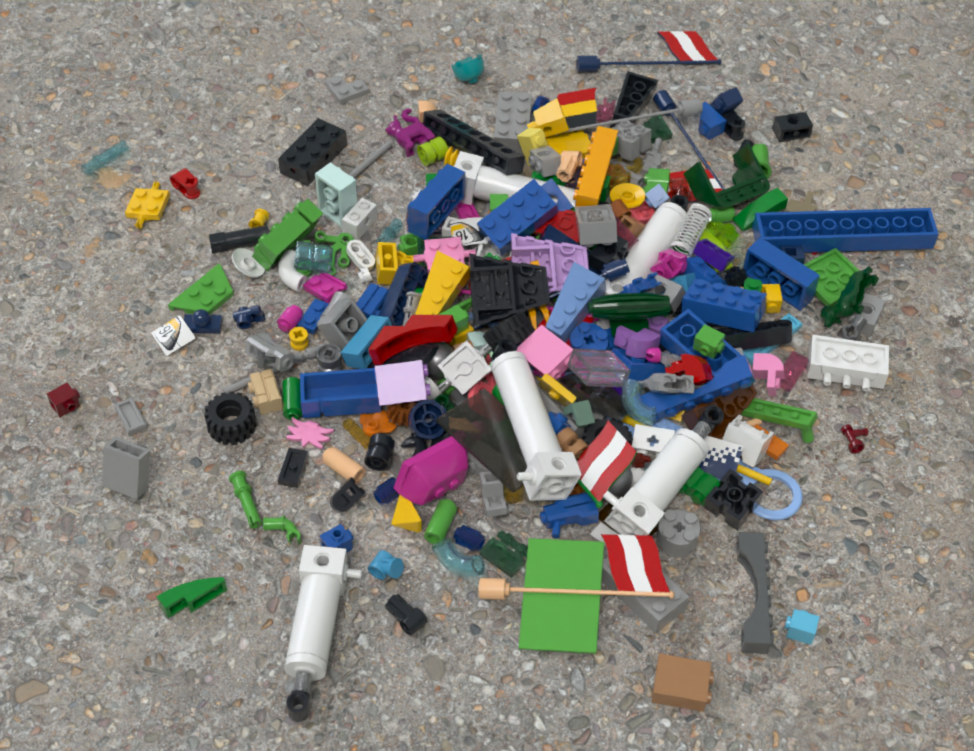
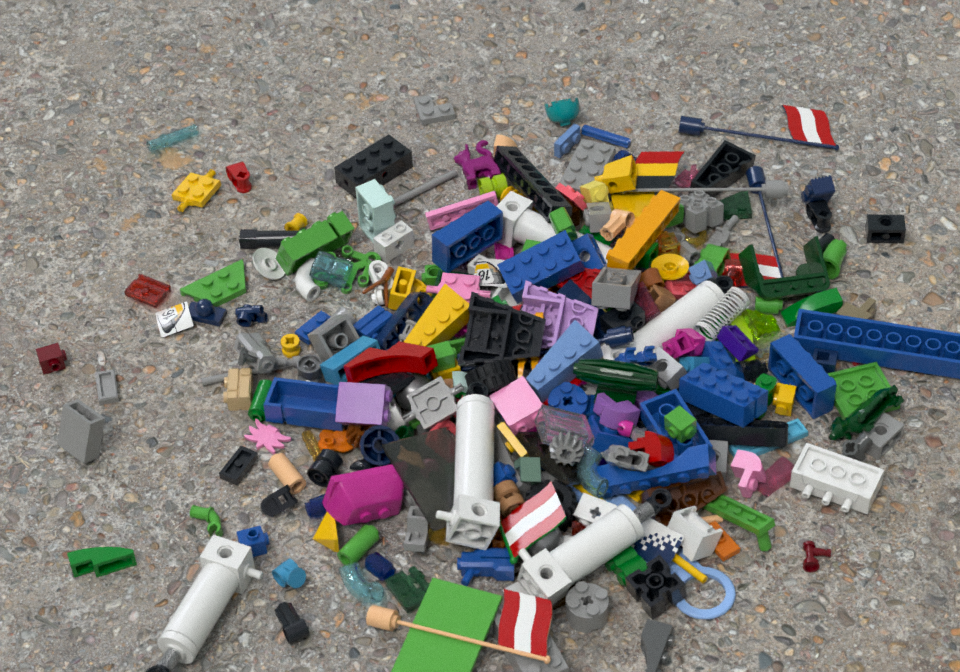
camera: 20 degrees right, 5 degrees down
black tyre [204,392,256,445] -> none
bright green pin [229,470,262,529] -> none
dark pink brick [277,305,303,332] -> none
dark pink plate [303,270,348,304] -> none
clear light blue axle [376,218,403,243] -> none
blue slope [698,101,726,140] -> none
none -> clear red plate [124,274,171,308]
none -> dark orange plant [362,267,394,307]
none -> bright pink fence [425,191,499,230]
none -> bright green brick [549,207,578,242]
none -> light grey gear [549,431,585,467]
none -> medium blue plate [554,124,581,159]
none -> coral wing [555,183,587,211]
none -> blue axle [581,125,631,148]

